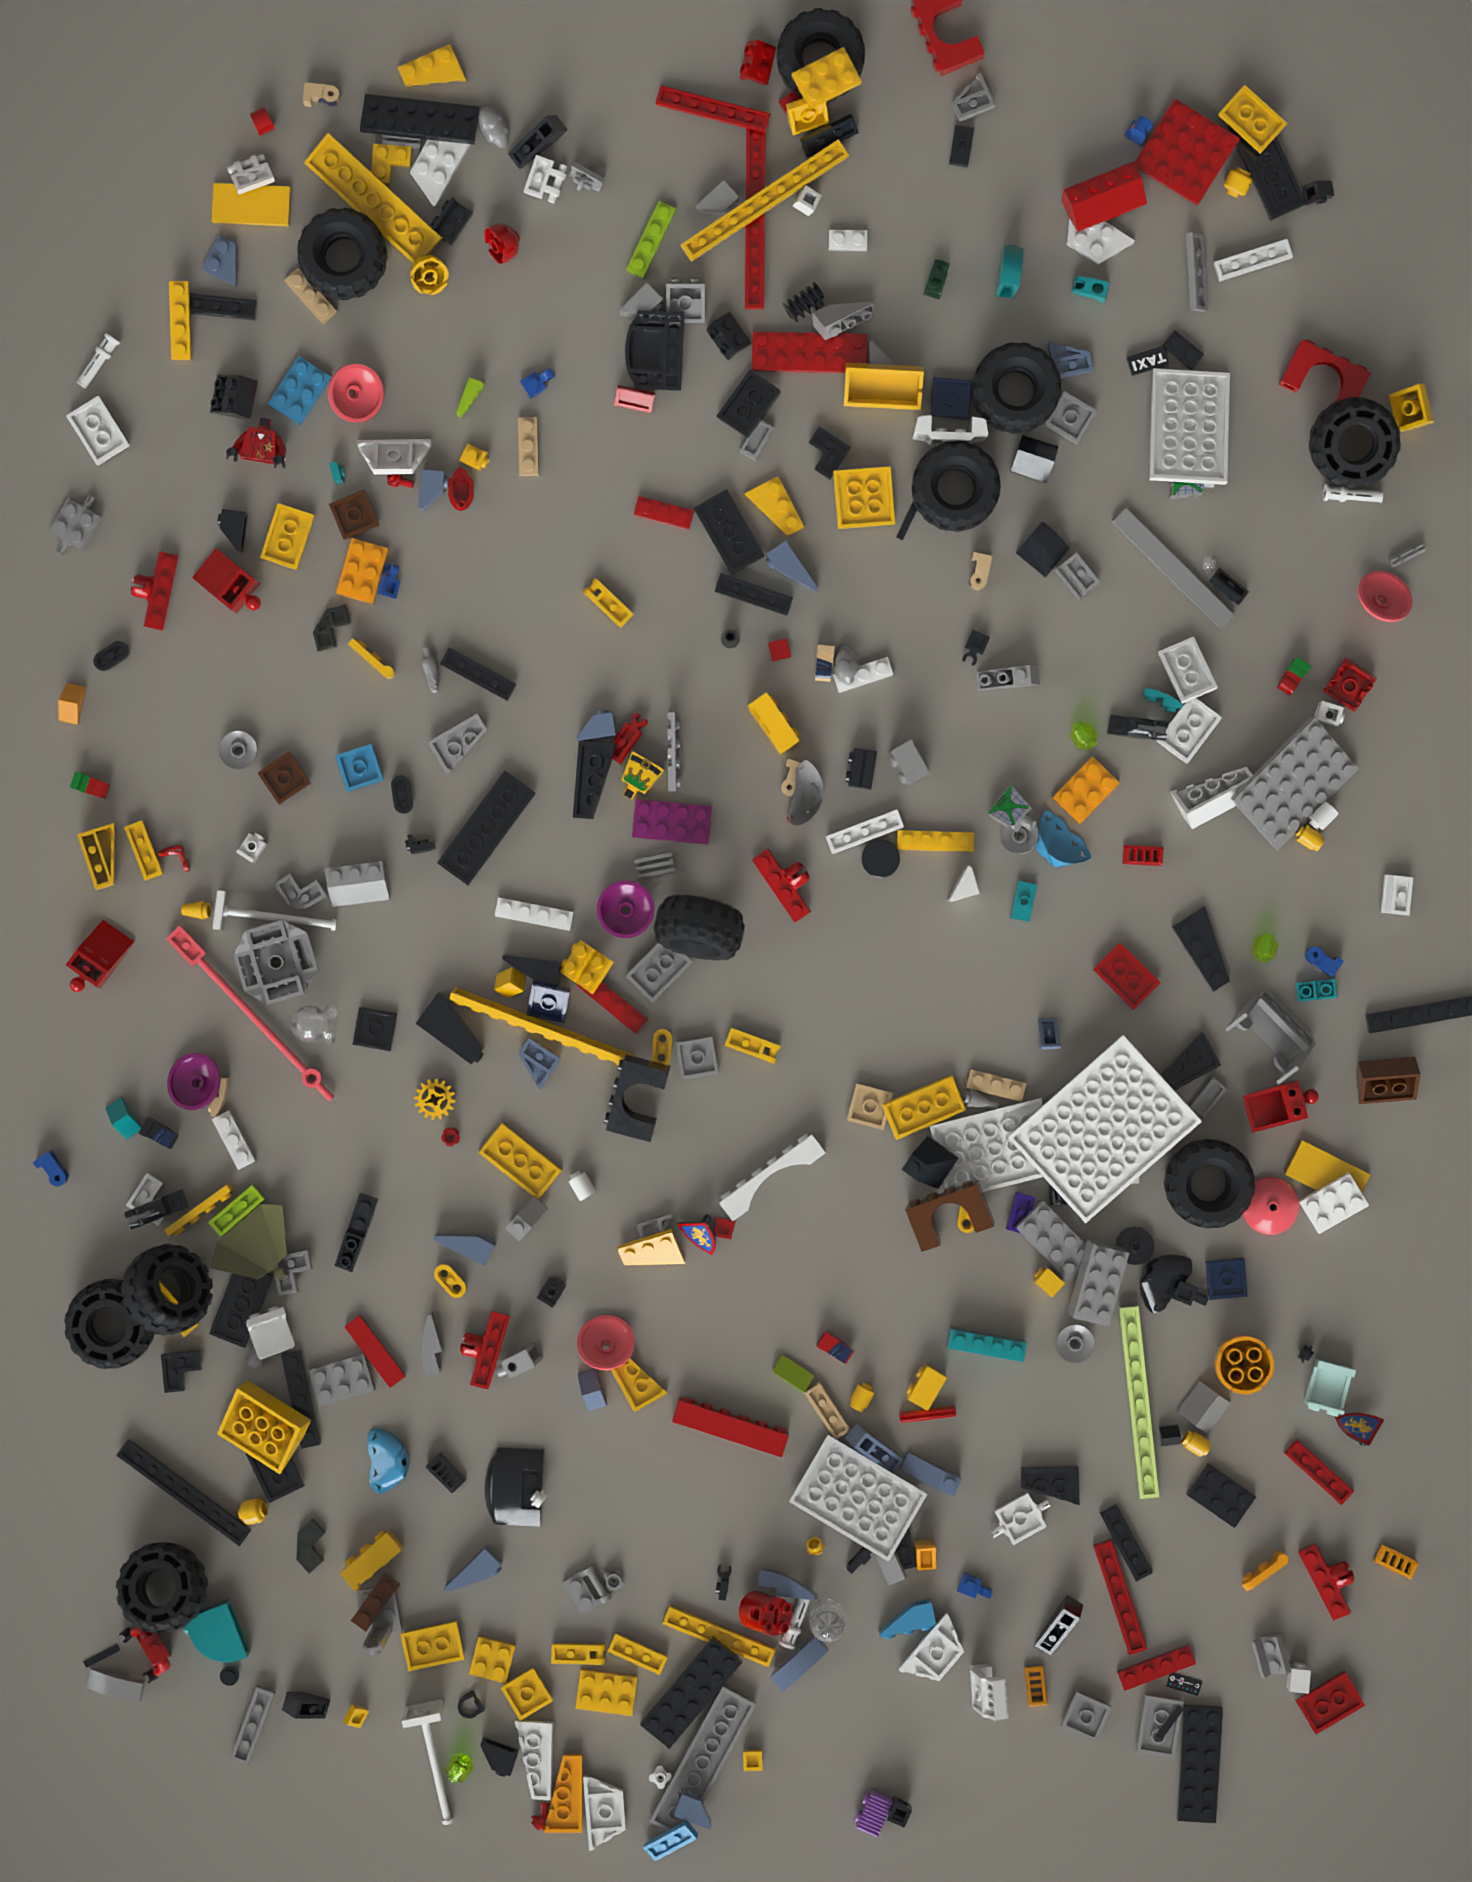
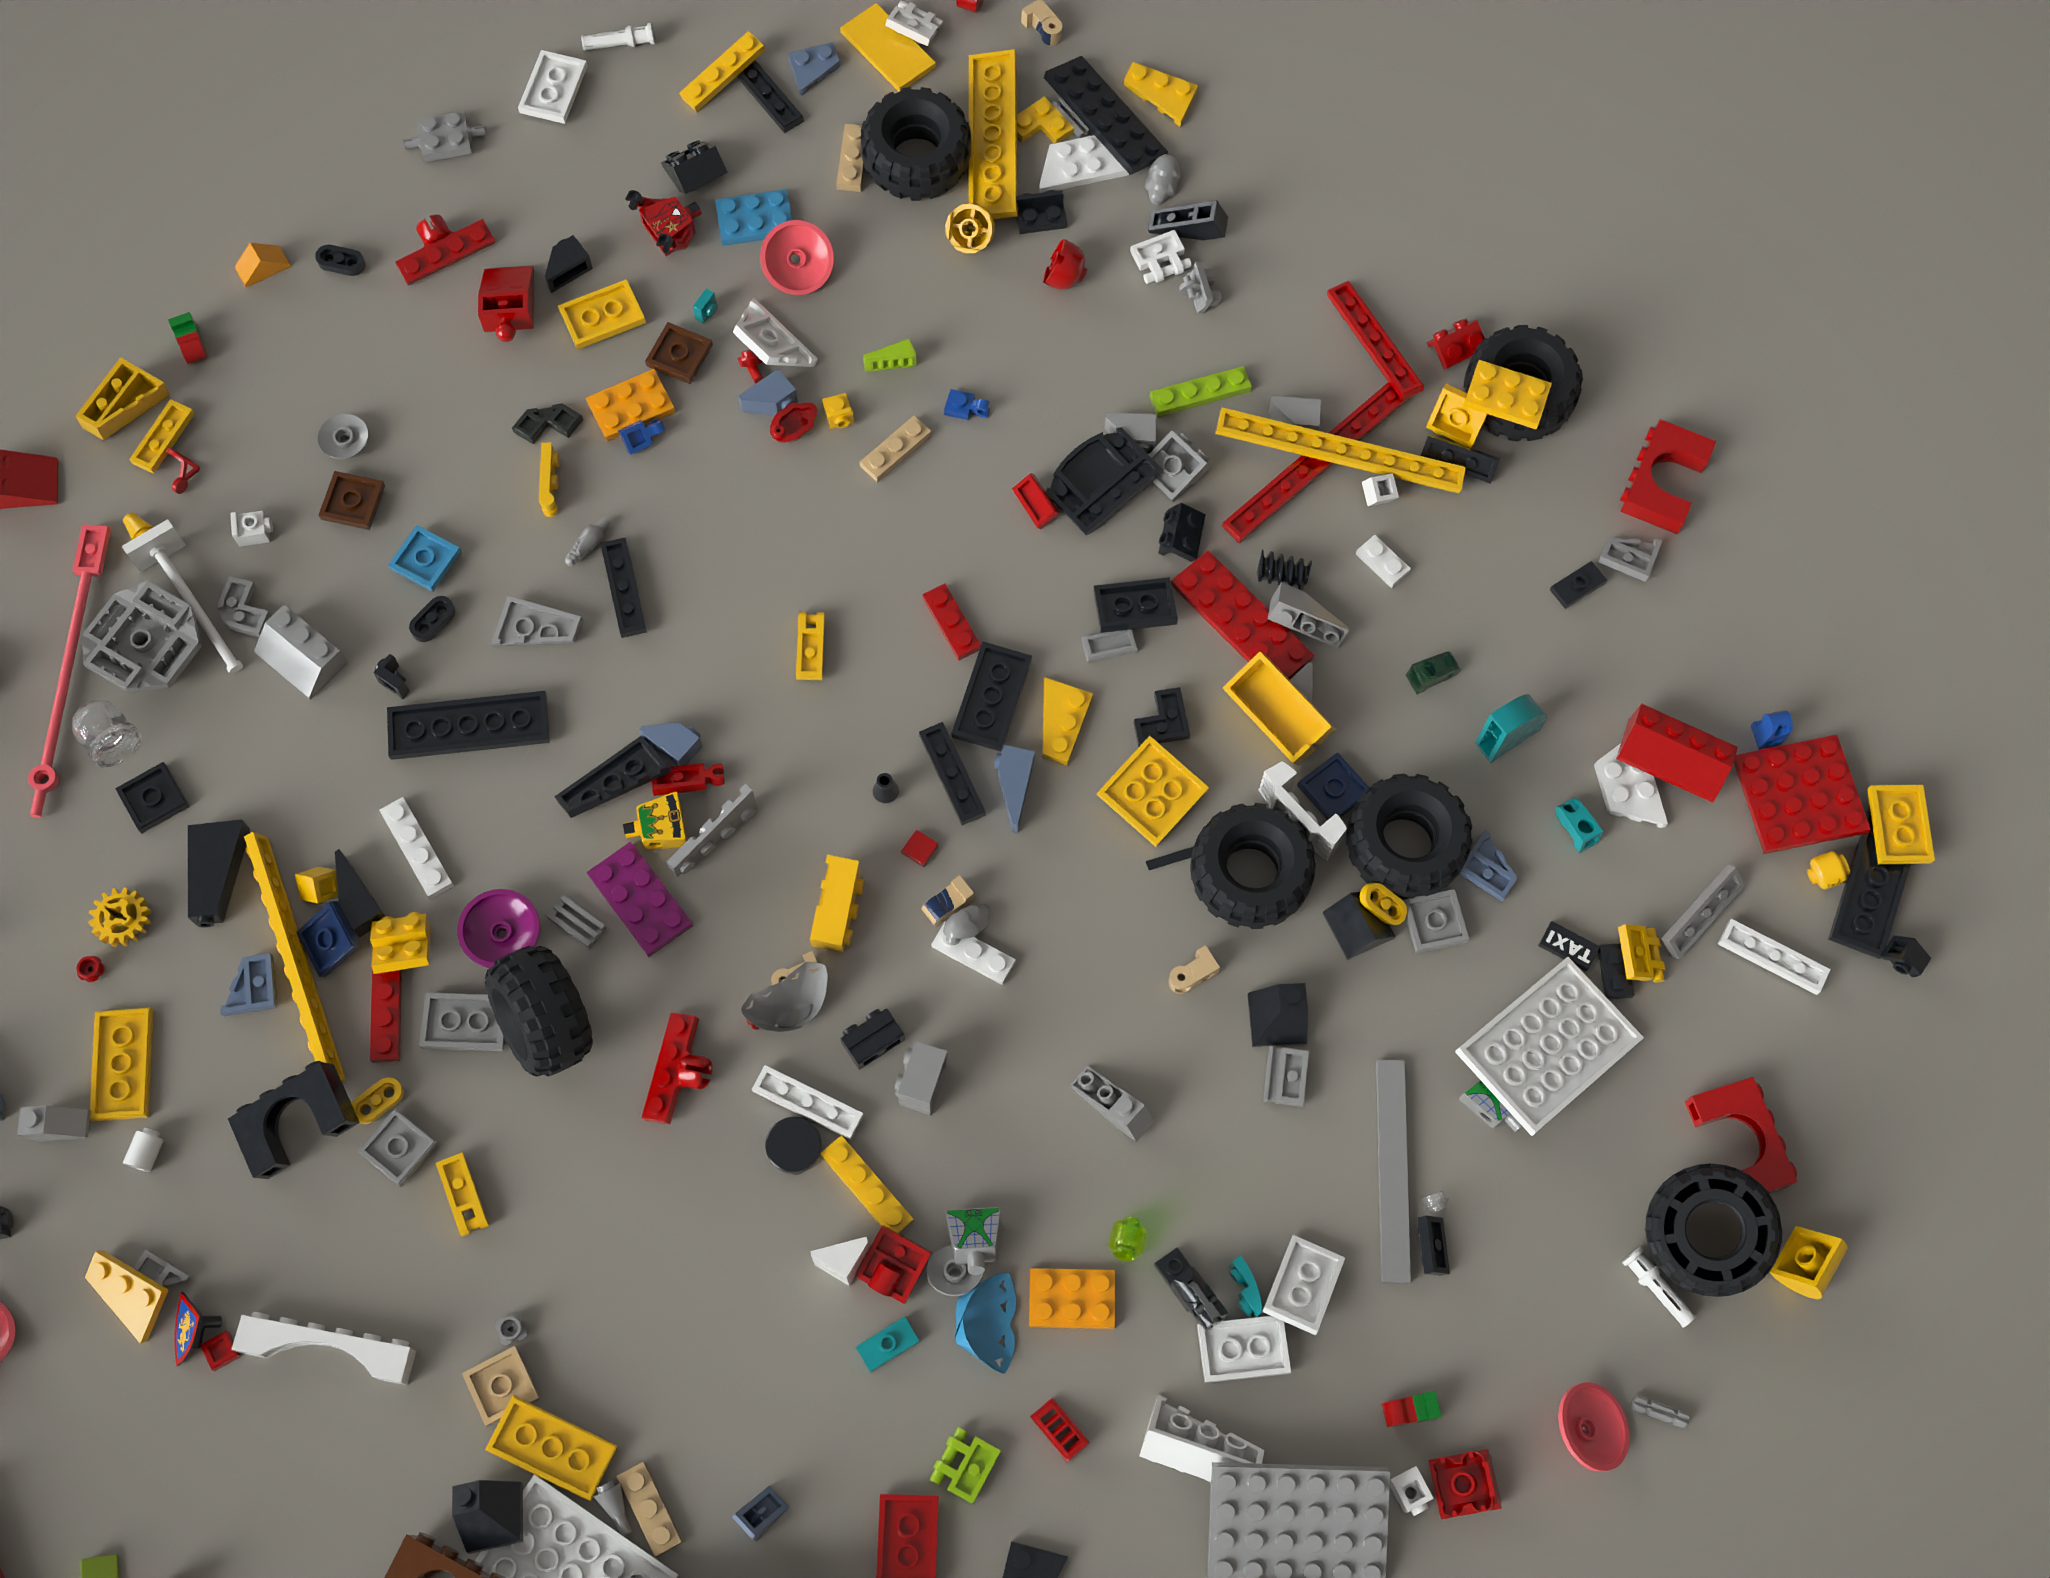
camera: 45 degrees right, 20 degrees down
black plate [962,630,990,666] -> none
none -> light grey plate [495,1313,527,1346]
none -> red plate [855,1225,933,1304]
none -> lime plate [929,1427,1001,1505]
none -> yellow plate [1360,883,1407,925]
none -> yellow plate [1618,924,1666,983]

